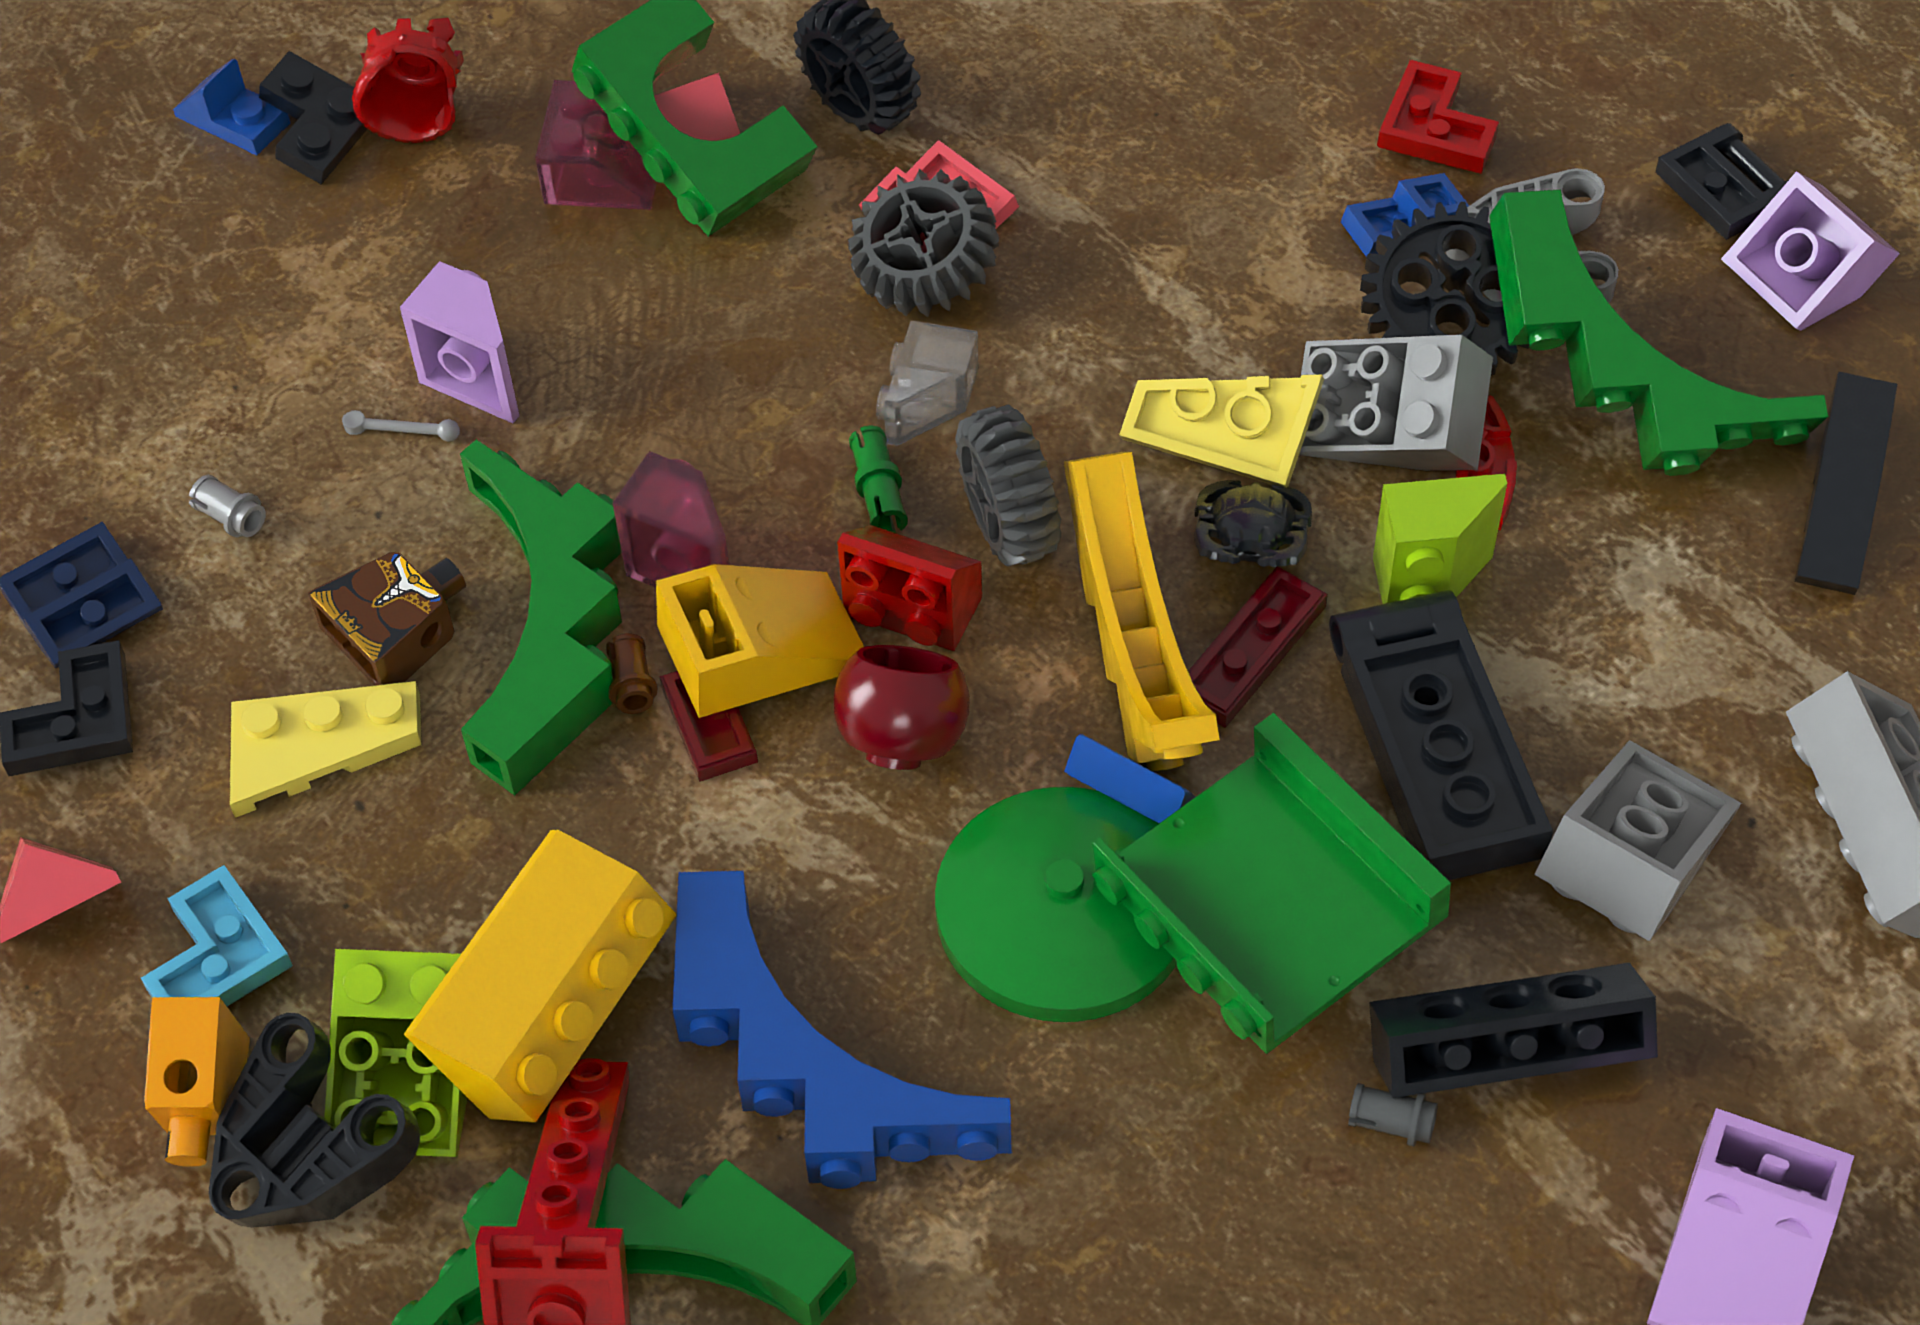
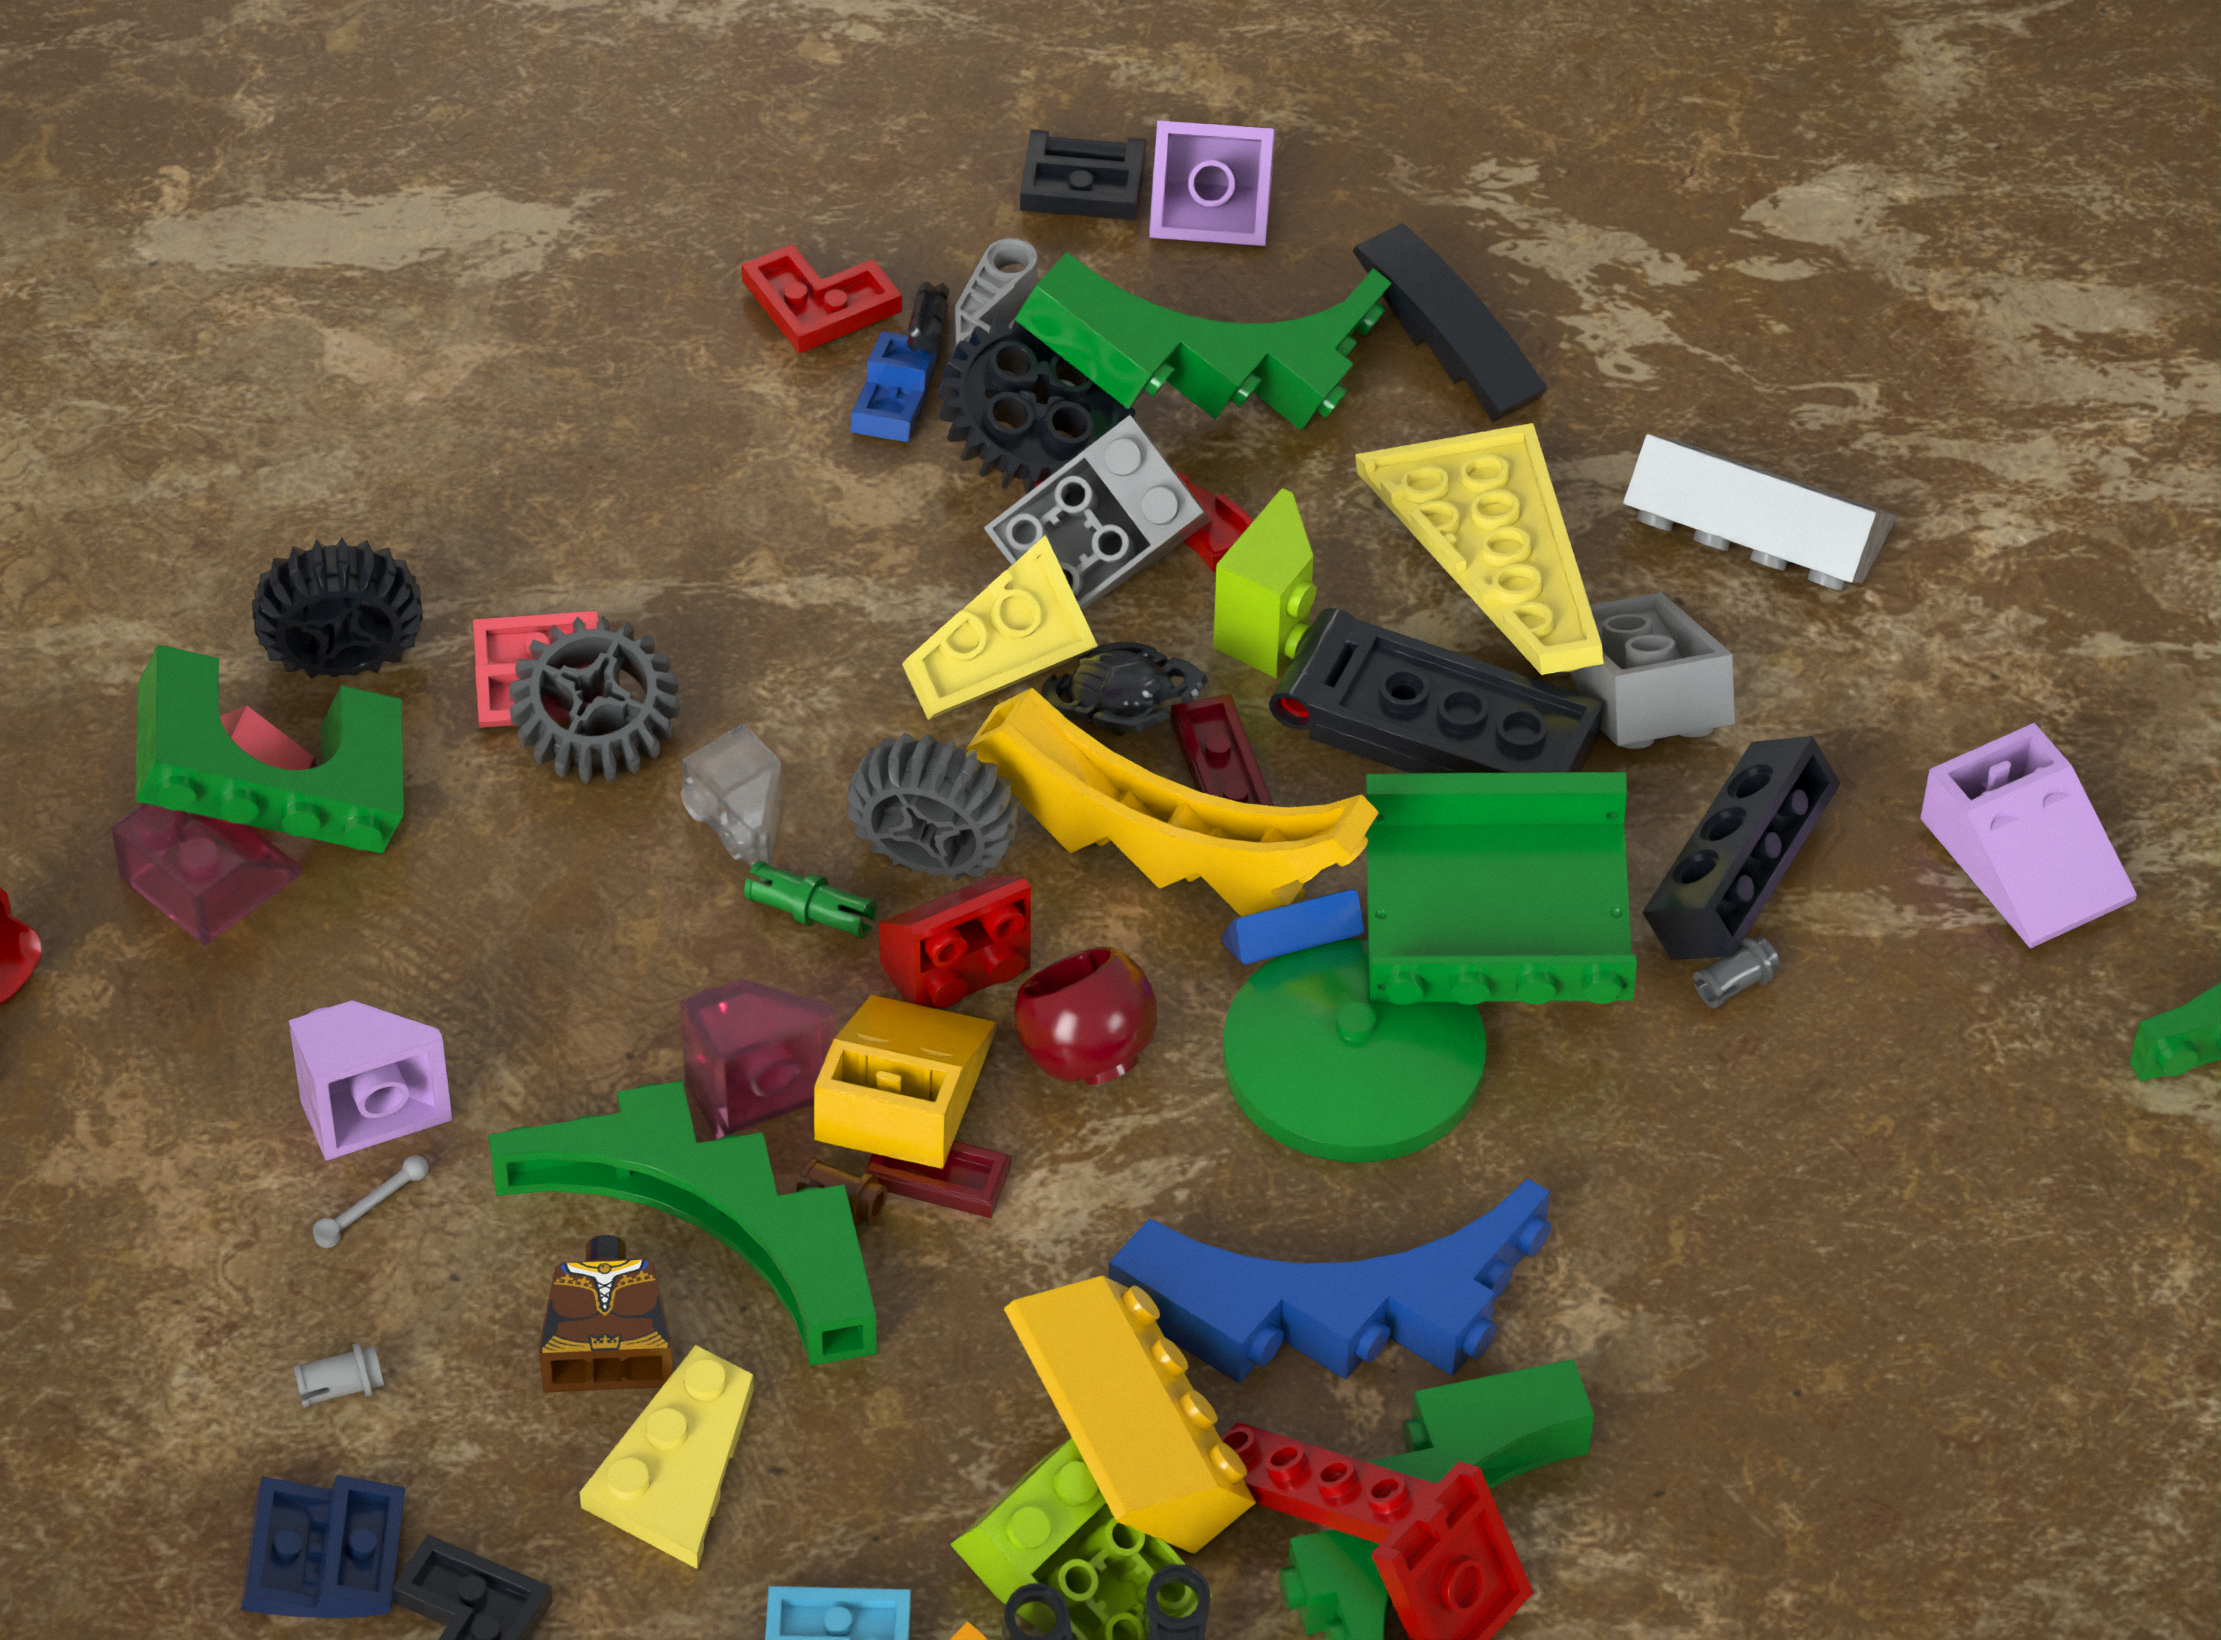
camera: 55 degrees left, 5 degrees down
none -> black axle [907,281,950,354]
none -> light yellow wing [1355,423,1604,675]

